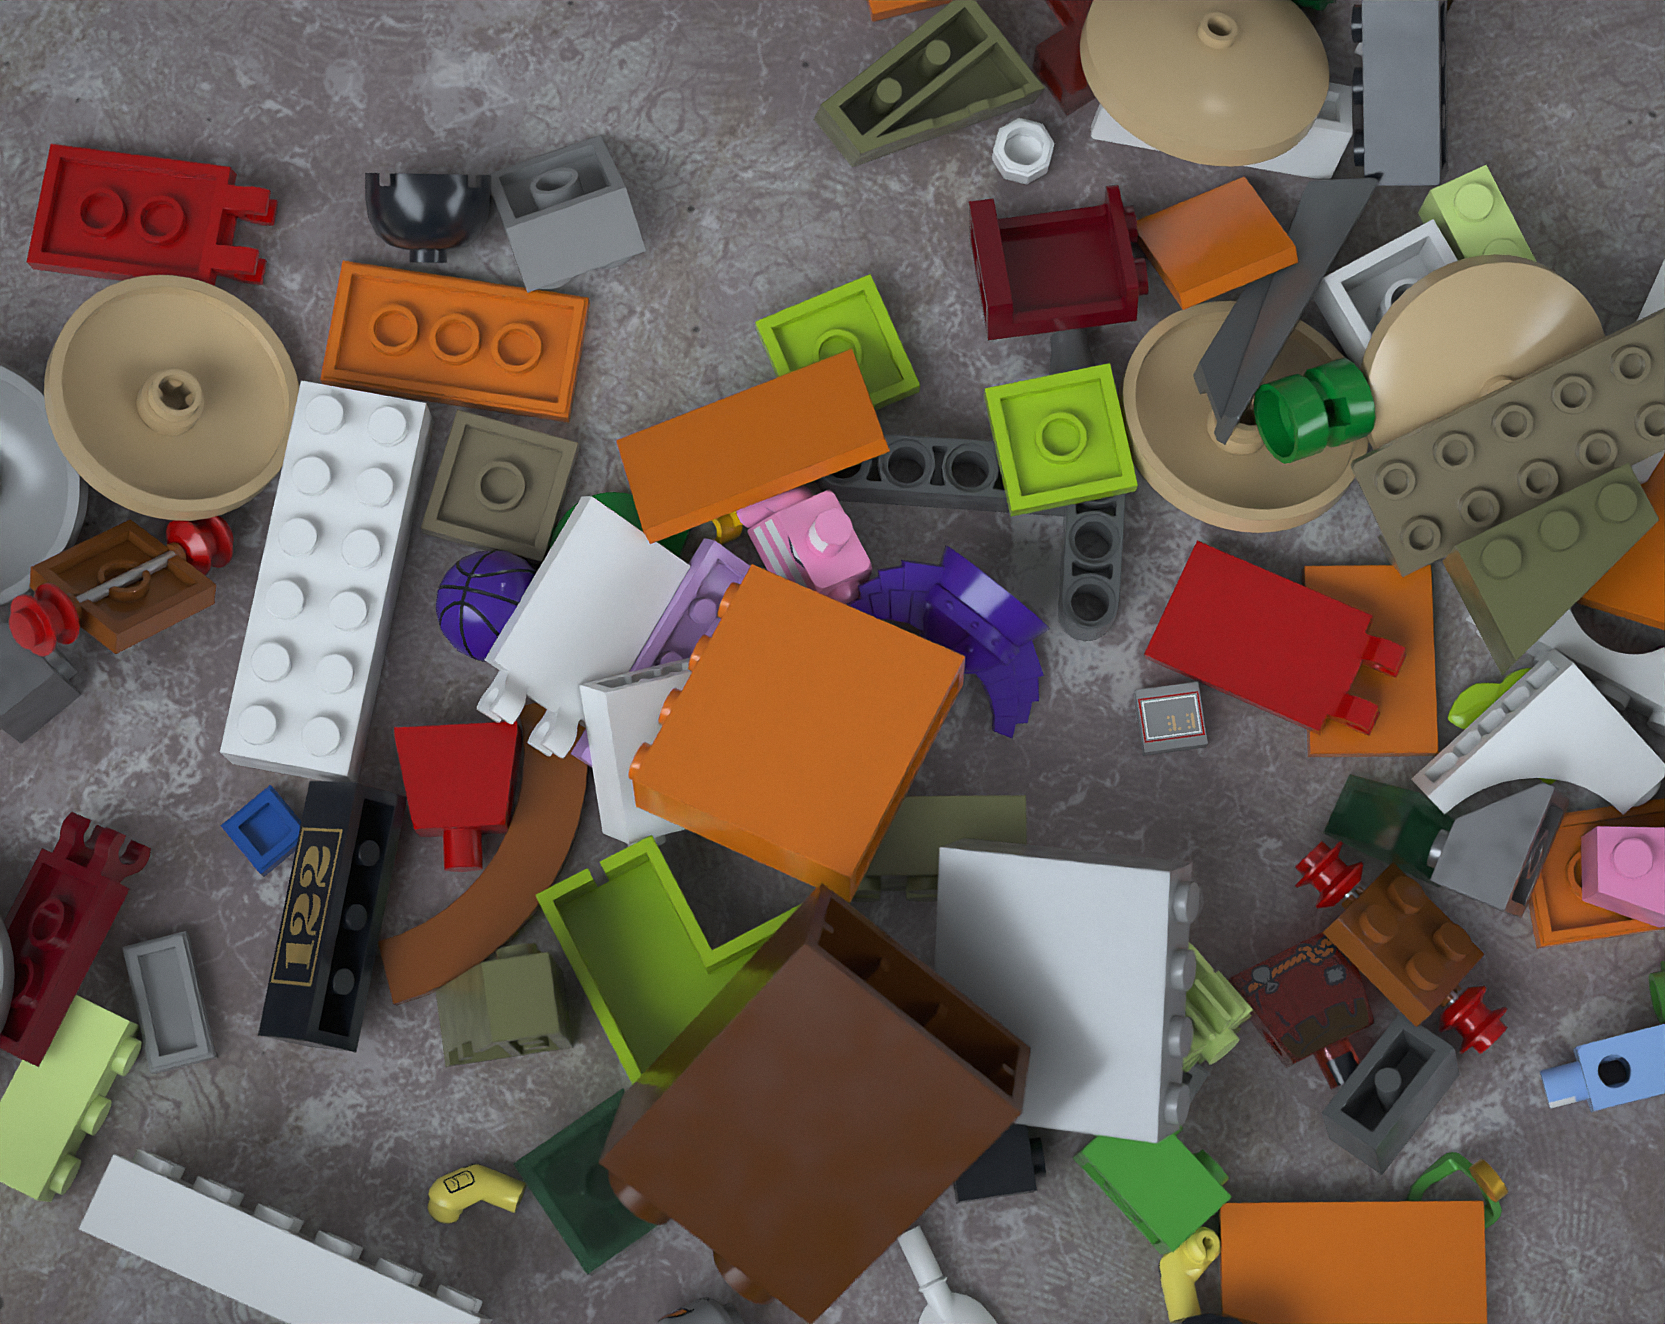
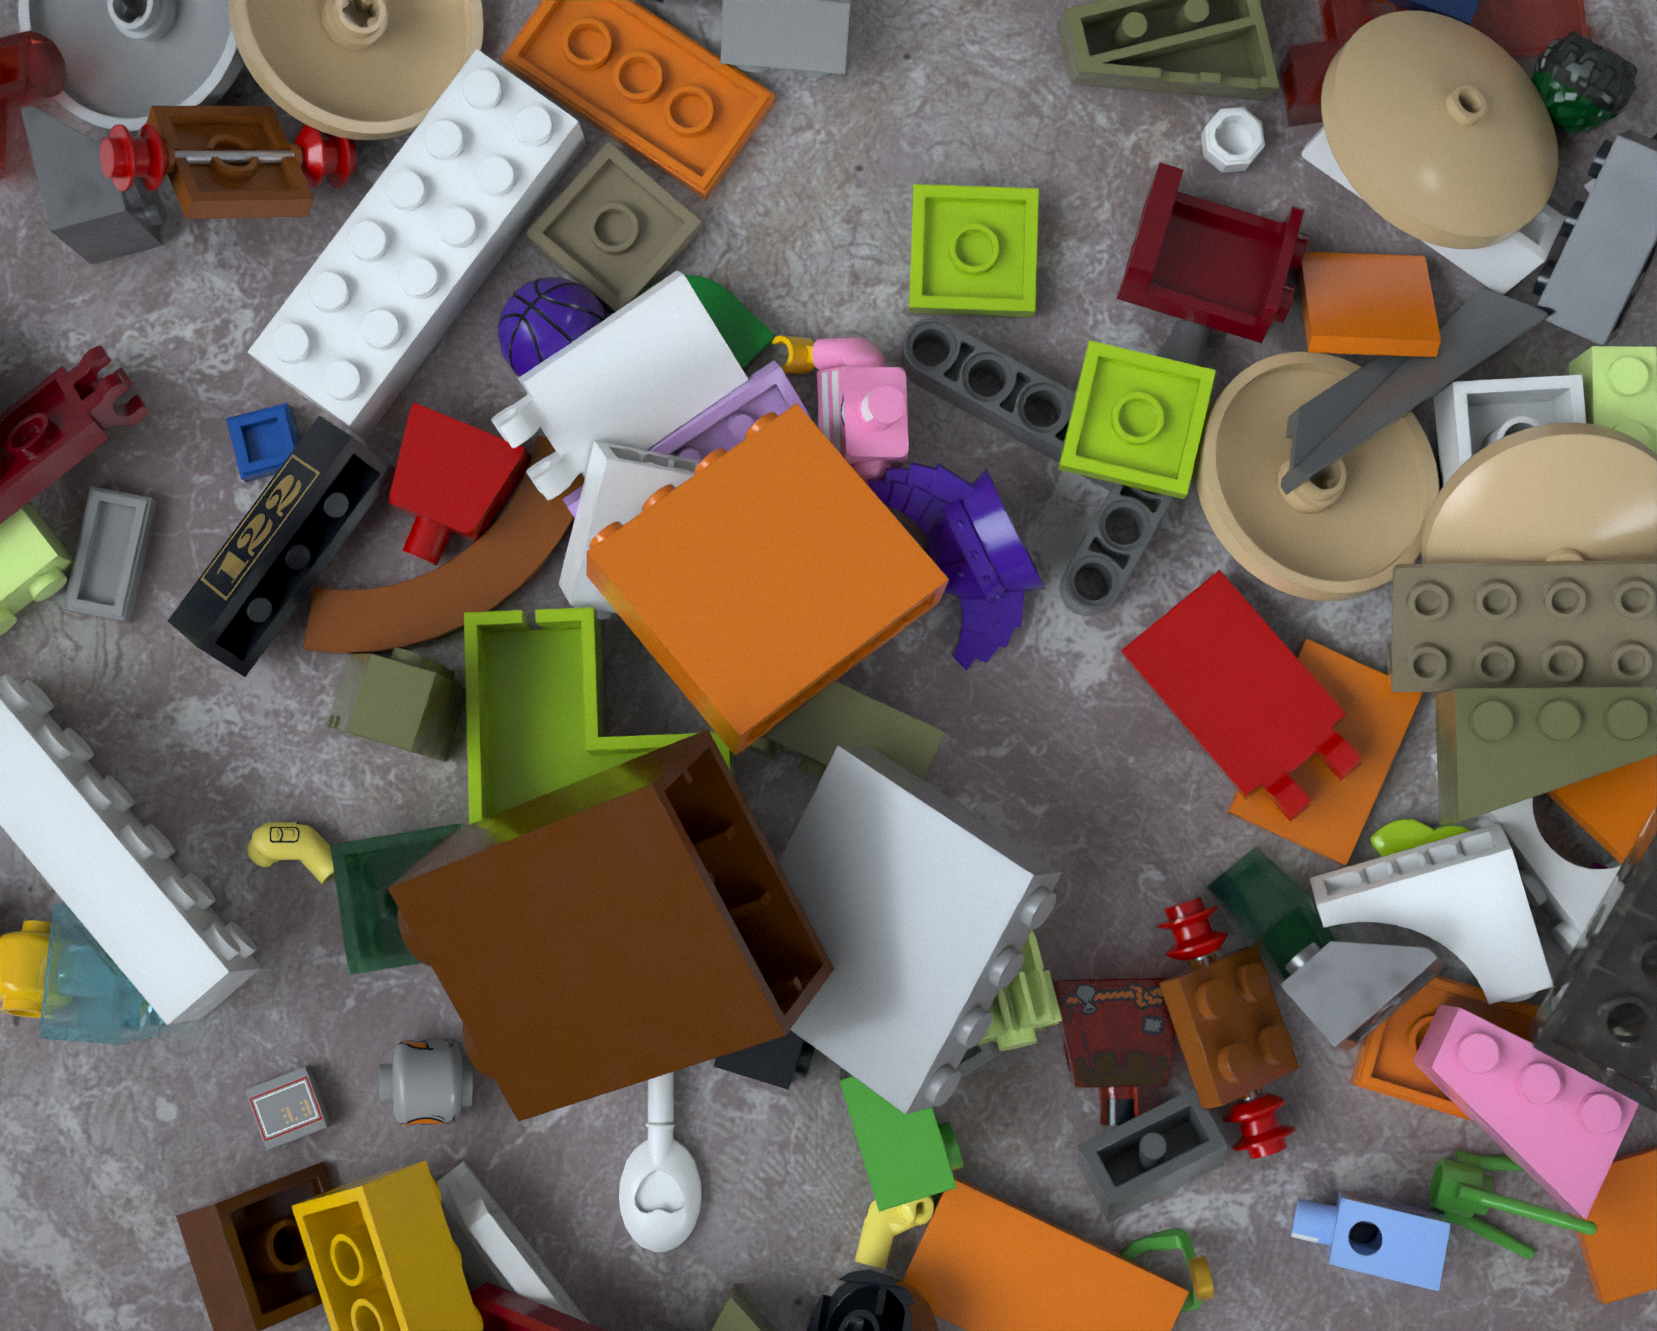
camera: 30 degrees right, 5 degrees up
orange tile [616,349,890,544] -> none
light grey tile [1133,682,1208,756] -> none
green wheel [1254,358,1375,464] -> none

